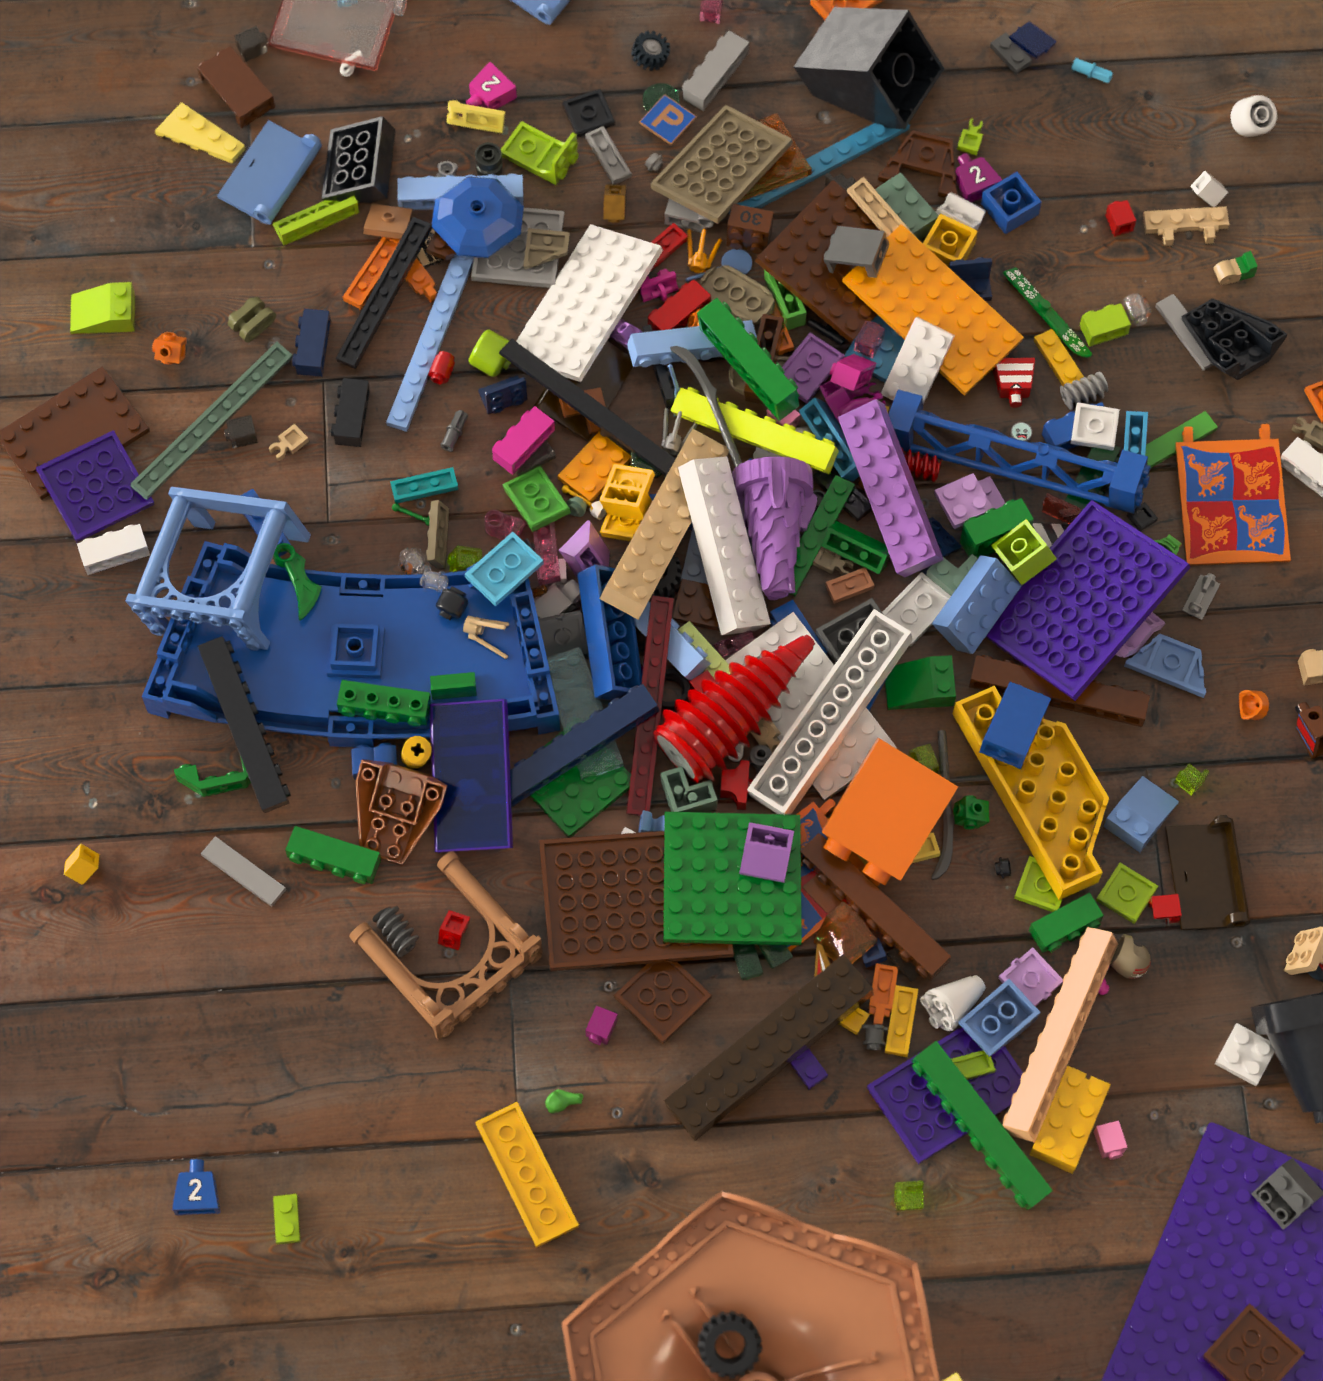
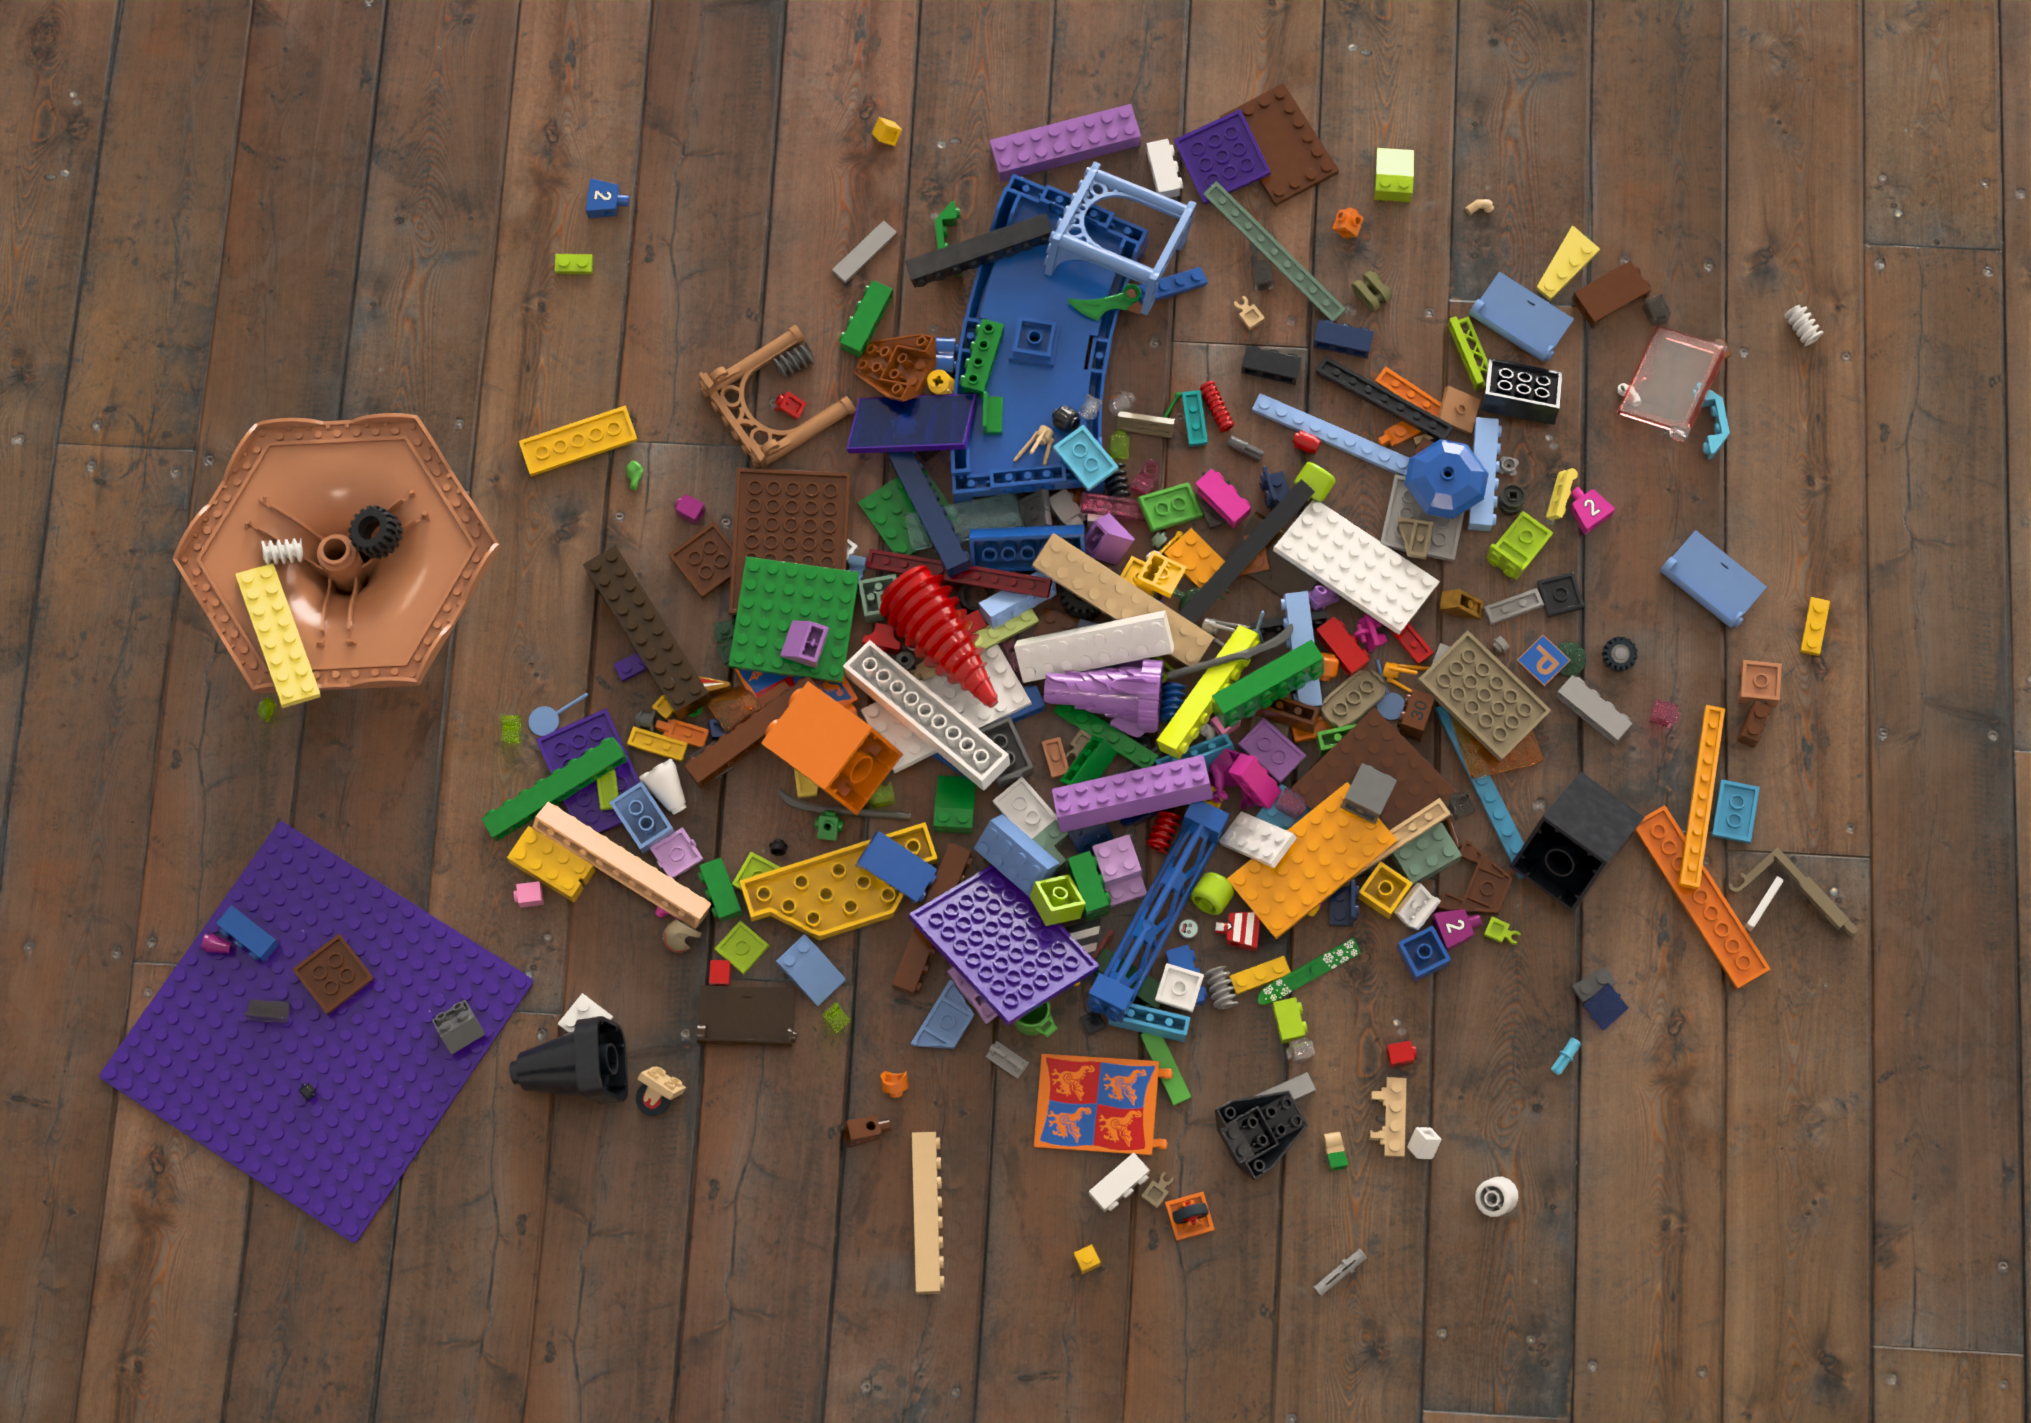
camera: 100 degrees right, 5 degrees up
none -> medium blue piece [529,693,588,736]
none -> medium lavender brick [990,104,1141,182]
none -> lime head [1191,872,1234,915]
none -> red piece [1199,381,1234,432]
none -> tan arm [1465,199,1494,215]

